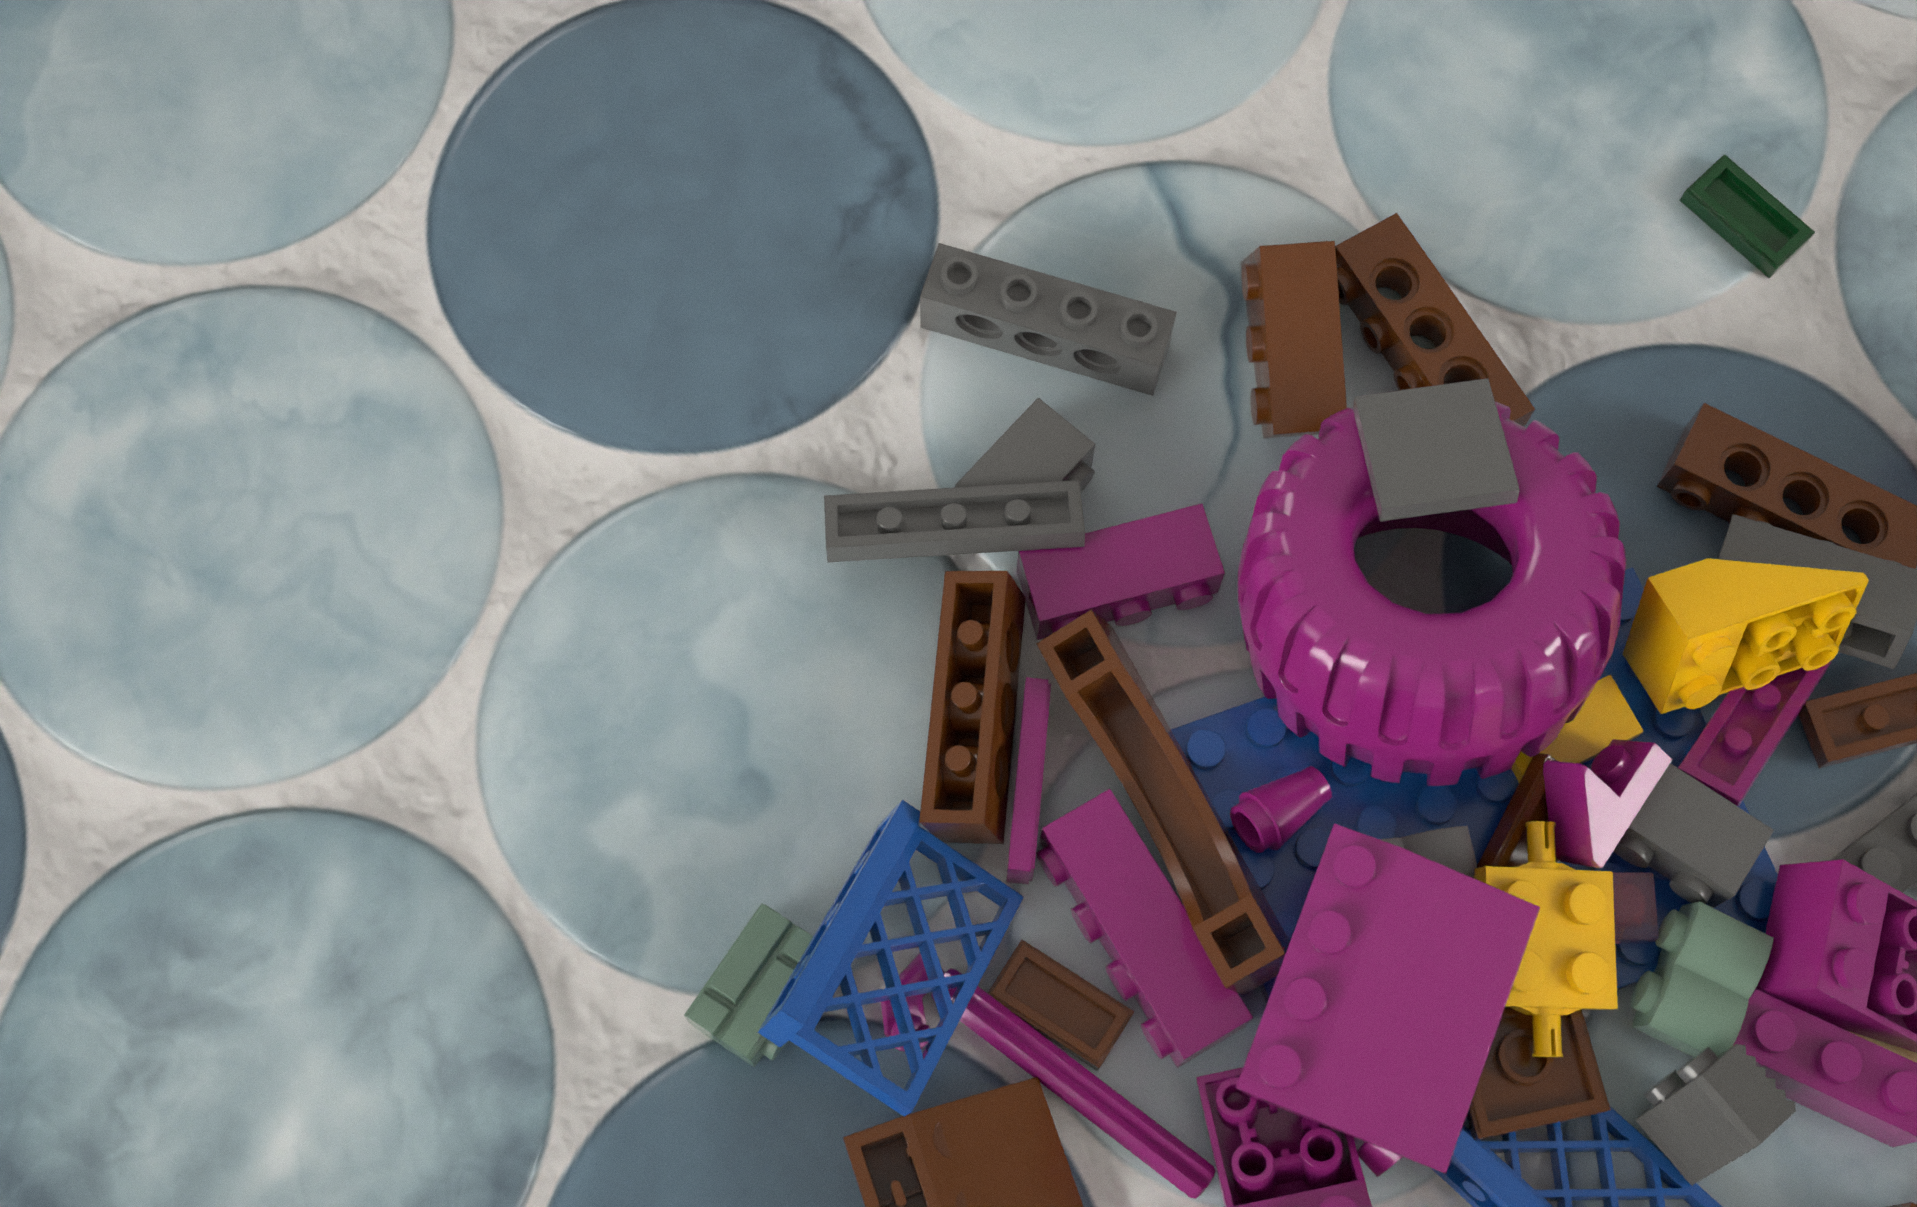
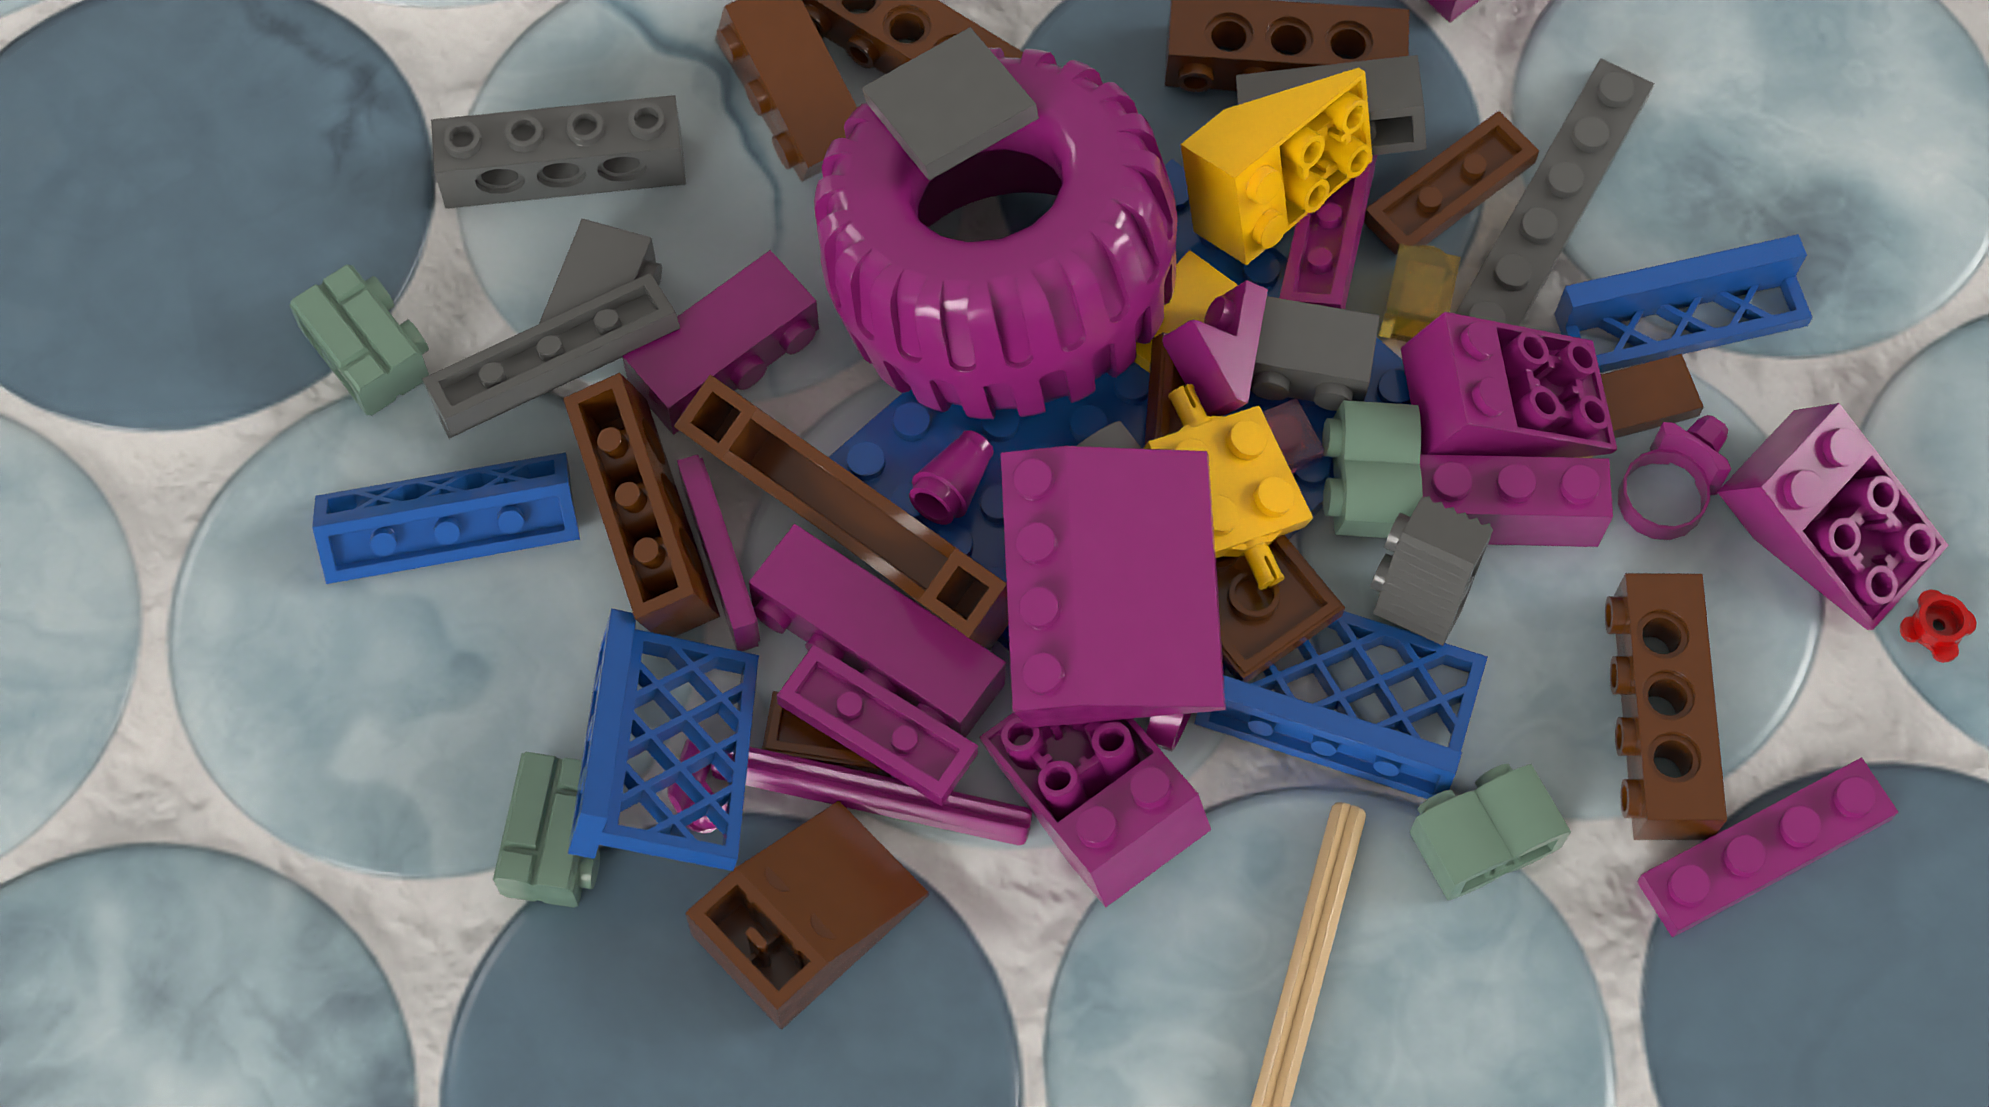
camera: 25 degrees left, 5 degrees down
none -> sand green brick [289,264,429,416]
none -> blue fence [312,452,580,584]
none -> magenta plate [777,644,978,806]
none -> clear yellow brick [1379,244,1461,342]

